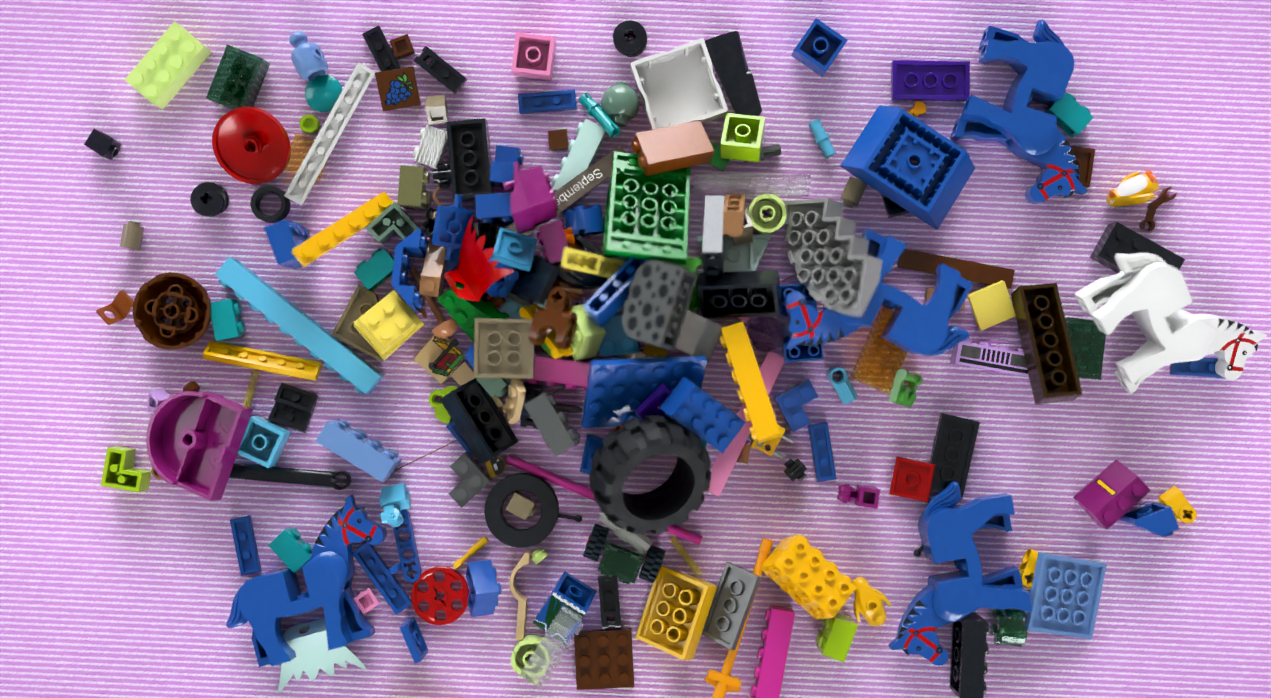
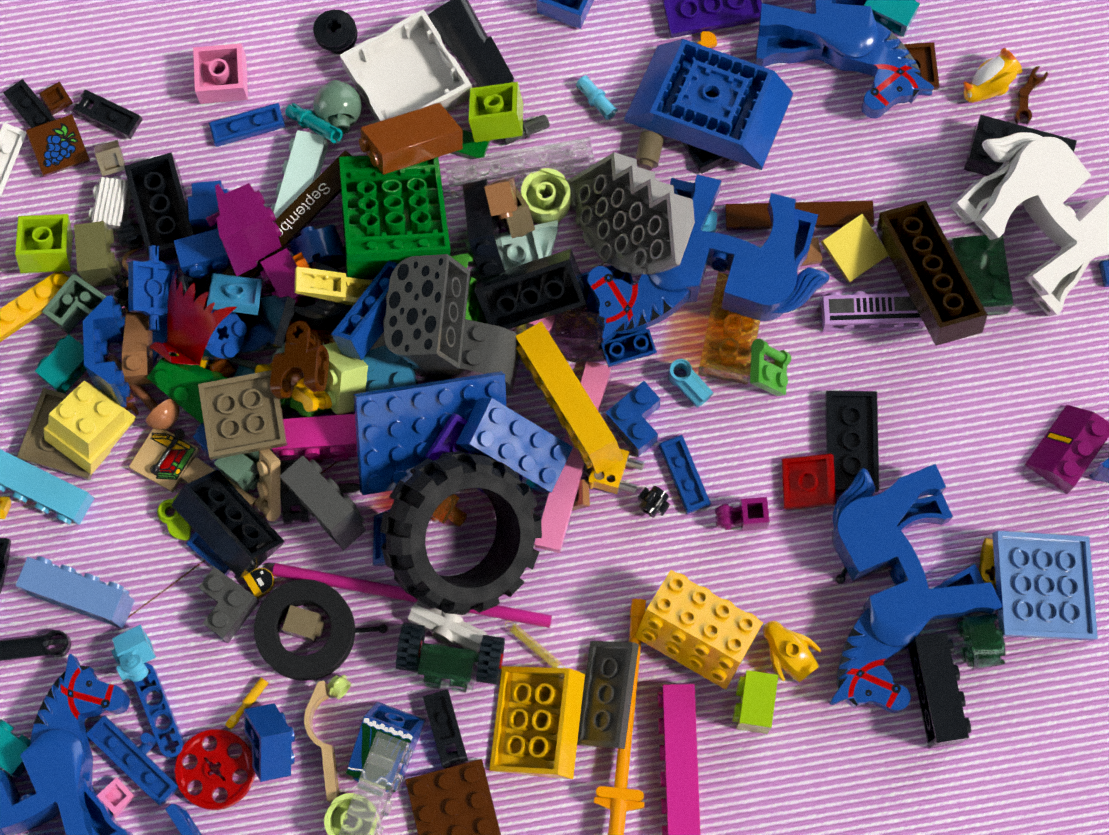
camera: 15 degrees left, 15 degrees down
reddish brown tile [548,129,569,151] -> none
none -> lime brick [15,214,73,273]

